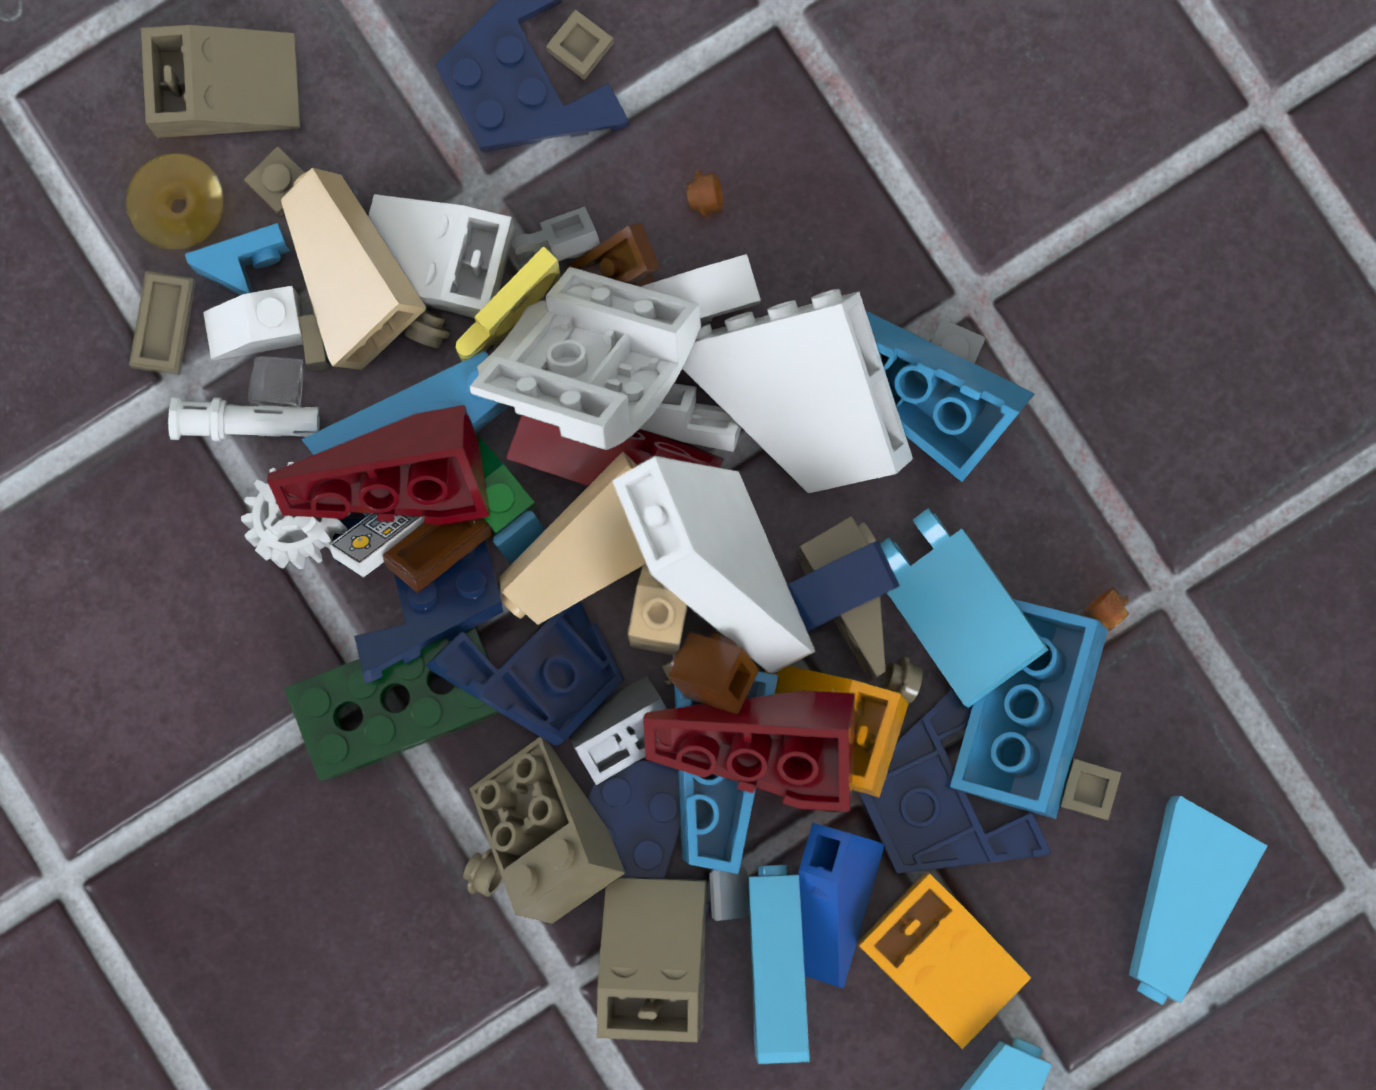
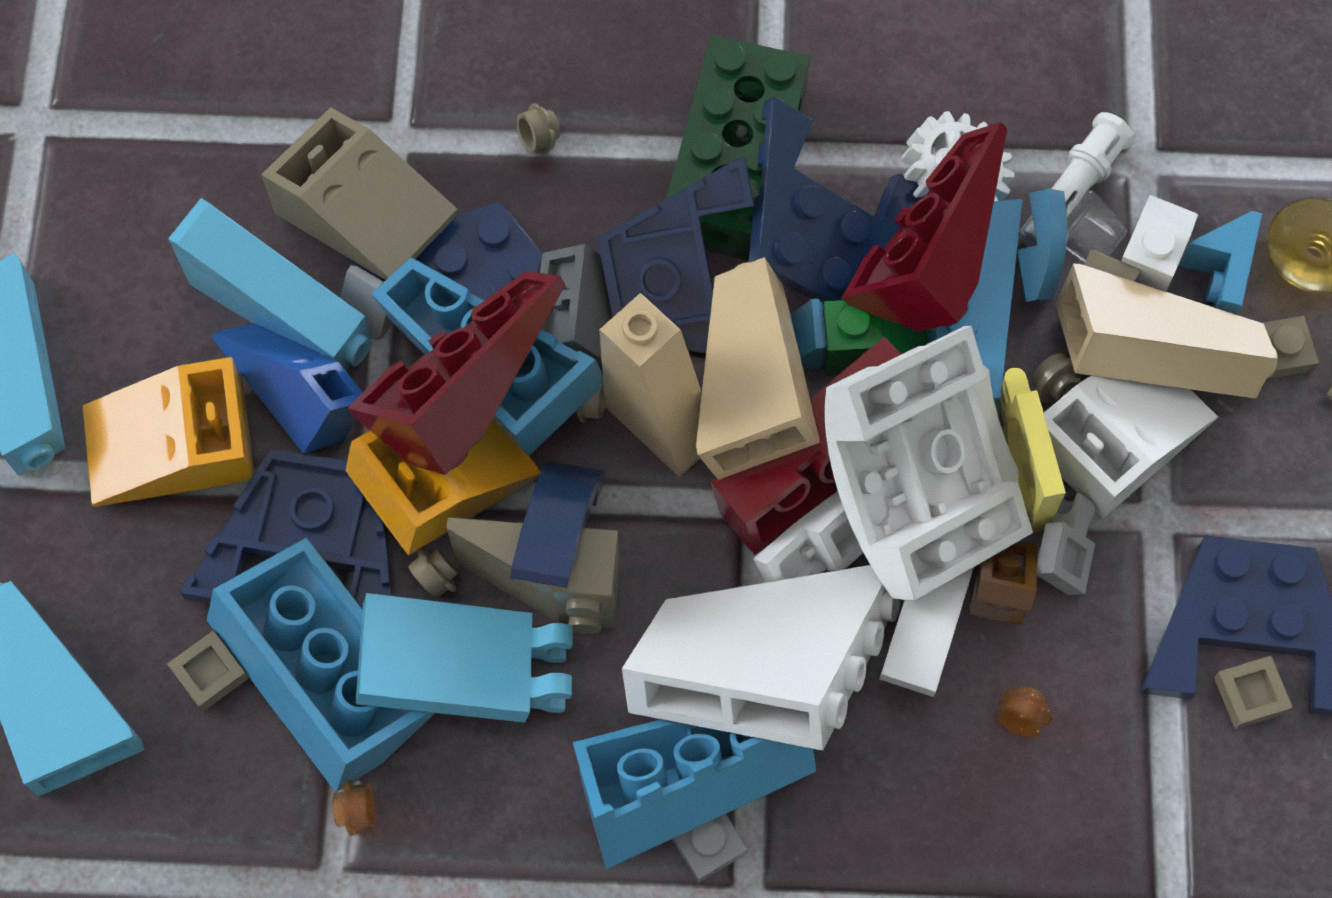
camera: 130 degrees right, 15 degrees down
dark tan tile [129,271,196,375] -> none
tile [329,514,425,577] -> none
reddish brown tile [383,518,491,593] -> none
dark tan slope [469,737,625,923] -> none
white slope [612,456,815,673] -> none
reddish brown brick [668,632,759,715] -> none
none -> dark azure slope [1017,188,1067,302]

